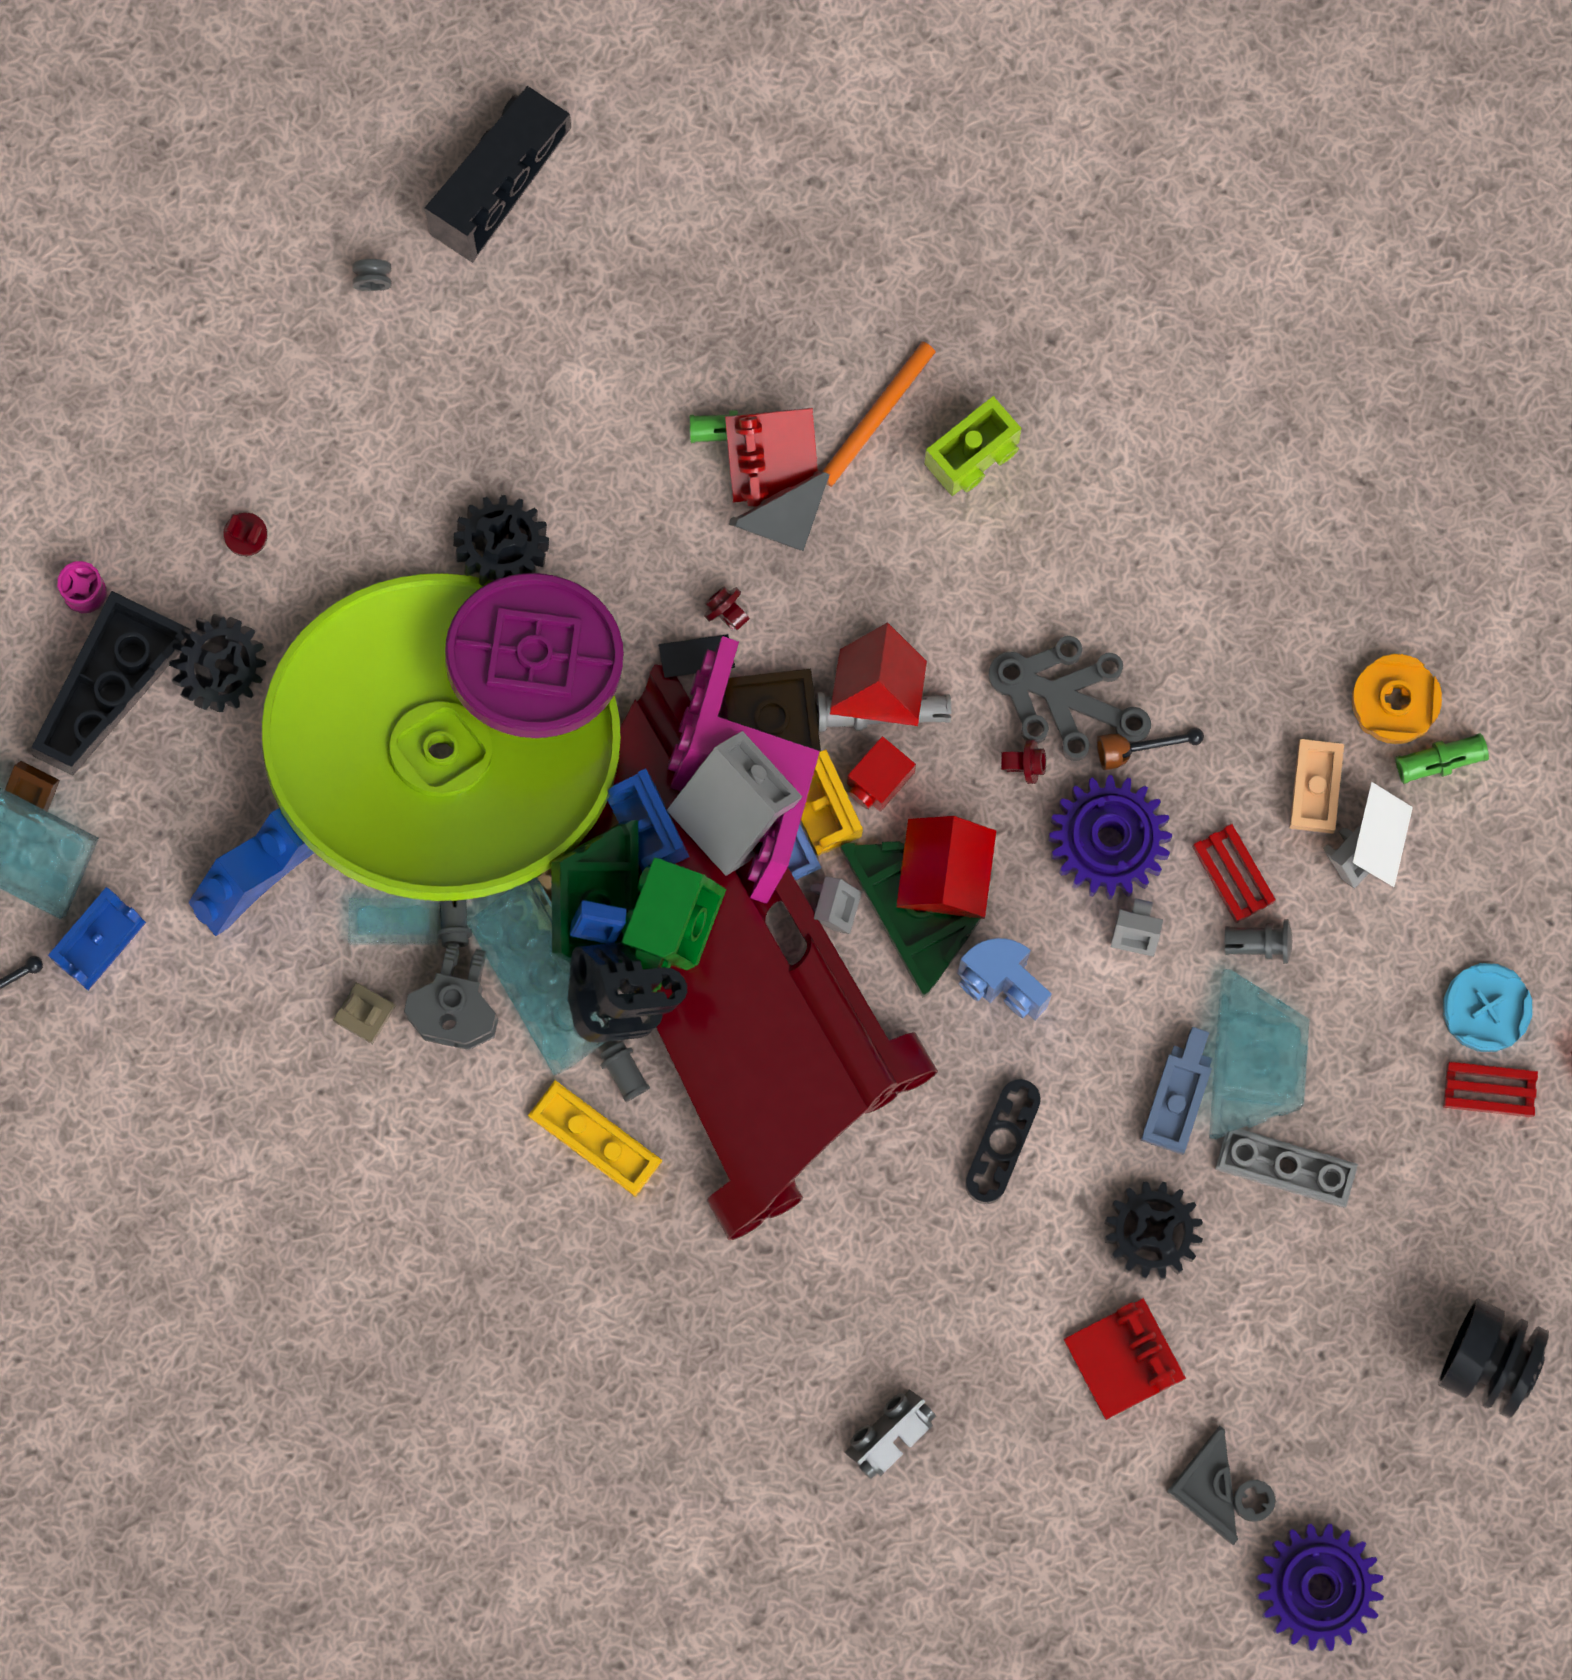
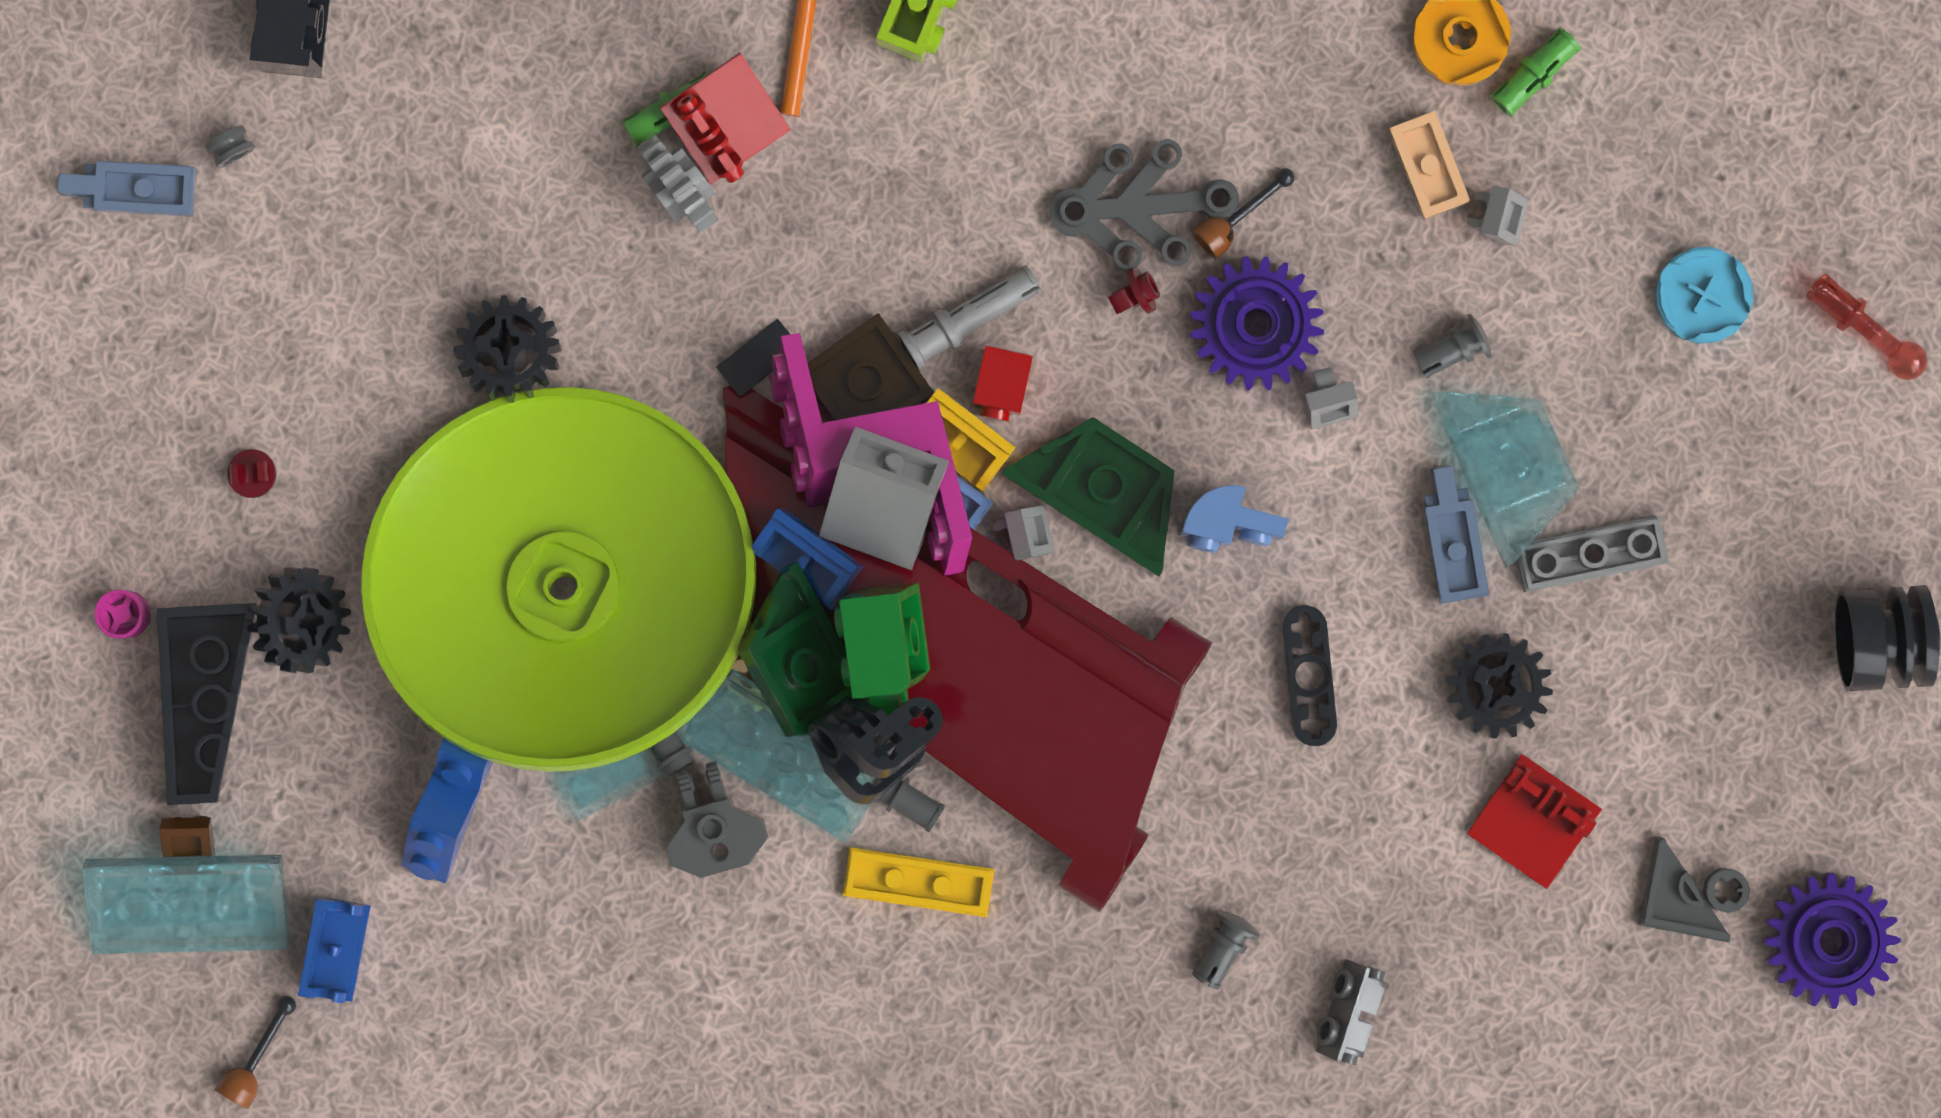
camera: 30 degrees left, 10 degrees up
dark tan tile [333,982,396,1045] -> none
magenta plate [445,573,624,738] -> none
blue tile [570,900,627,944] -> none
dark red plate [704,586,750,631] -> none
dark grey tile [729,471,830,551] -> none
red slope [830,622,927,726] -> none
red slope [896,816,997,919] -> none
red tile [1192,824,1276,923] -> none
white sticker [1352,782,1413,887] -> none
red tile [1443,1062,1538,1118] -> none
none -> sand blue hinge [57,161,197,217]
none -> light grey gear [637,135,719,234]
none -> dark grey pin [1192,910,1260,990]

